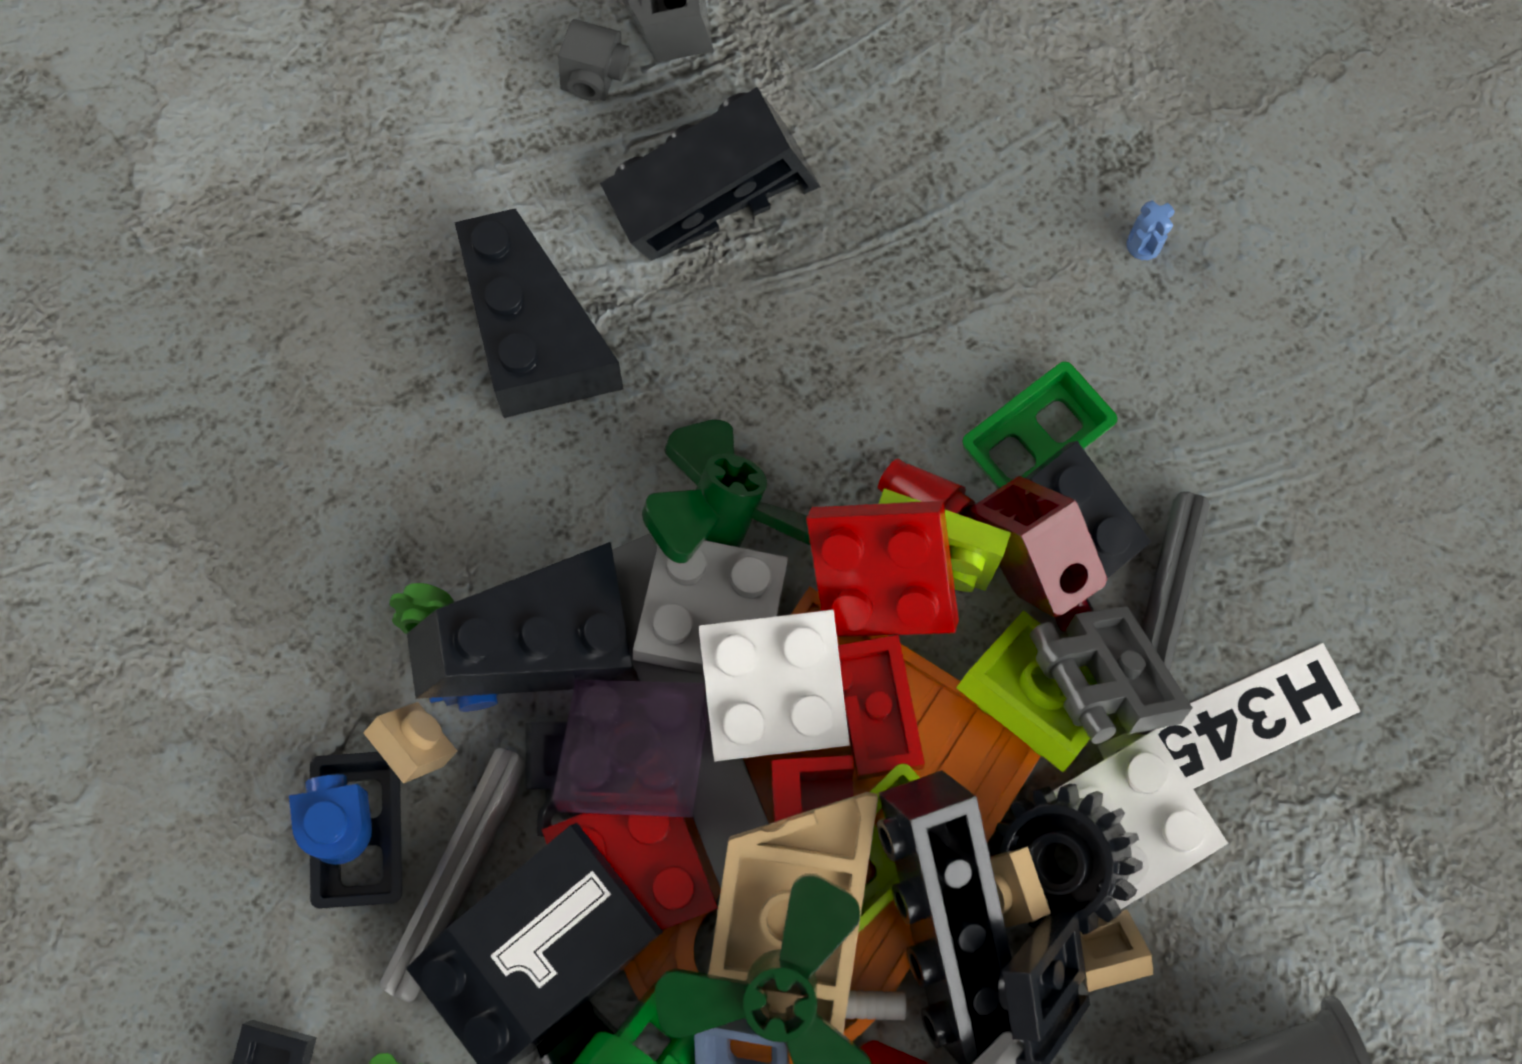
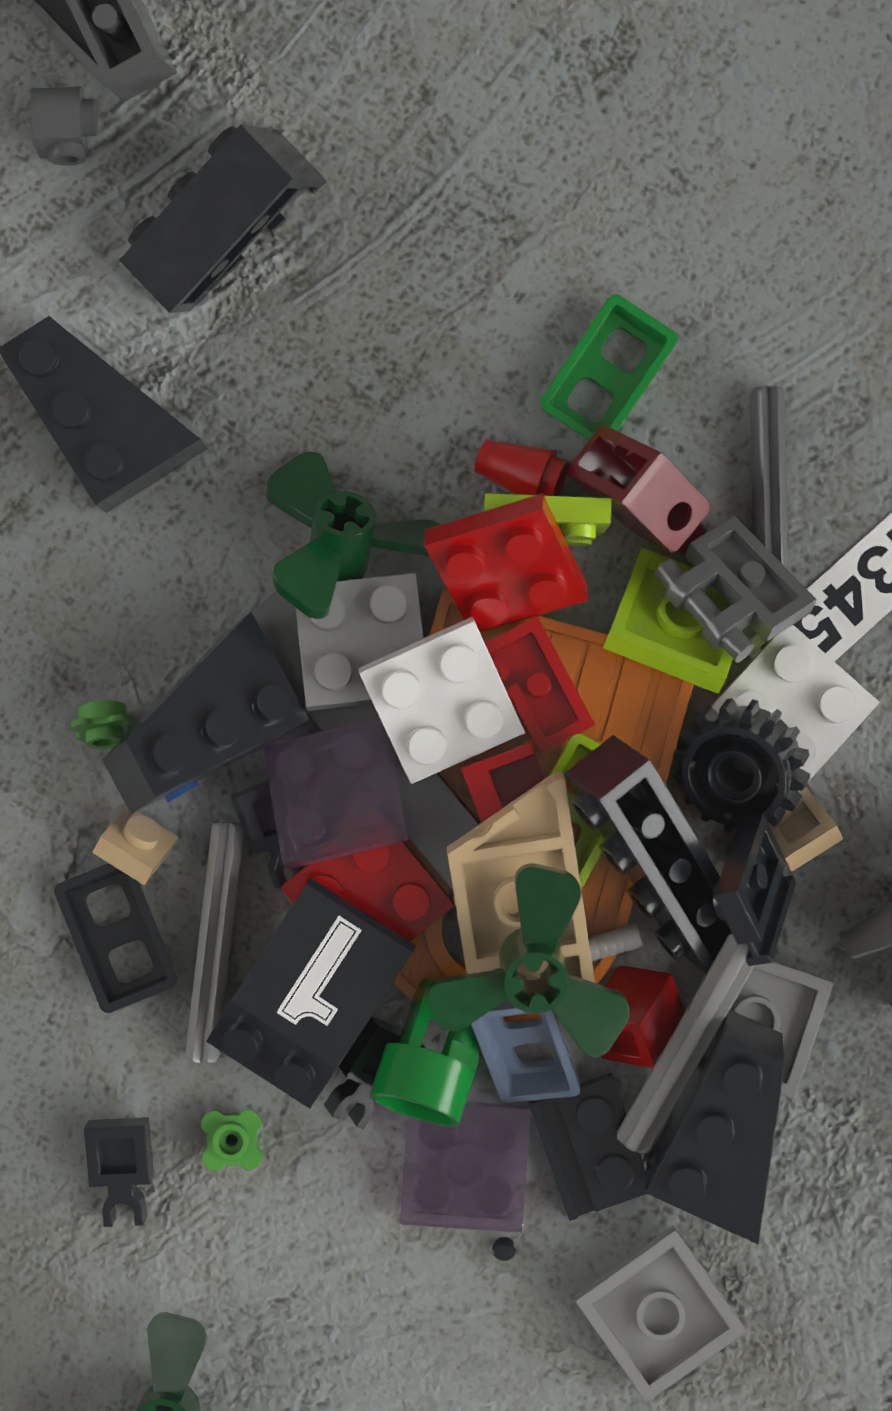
camera: 15 degrees left, 15 degrees up
blue plate [289,775,372,865] -> none
tan plate [990,847,1051,928] -> none
black plate [1025,441,1151,578] -> none
medium blue piece [1126,200,1175,260] -> none

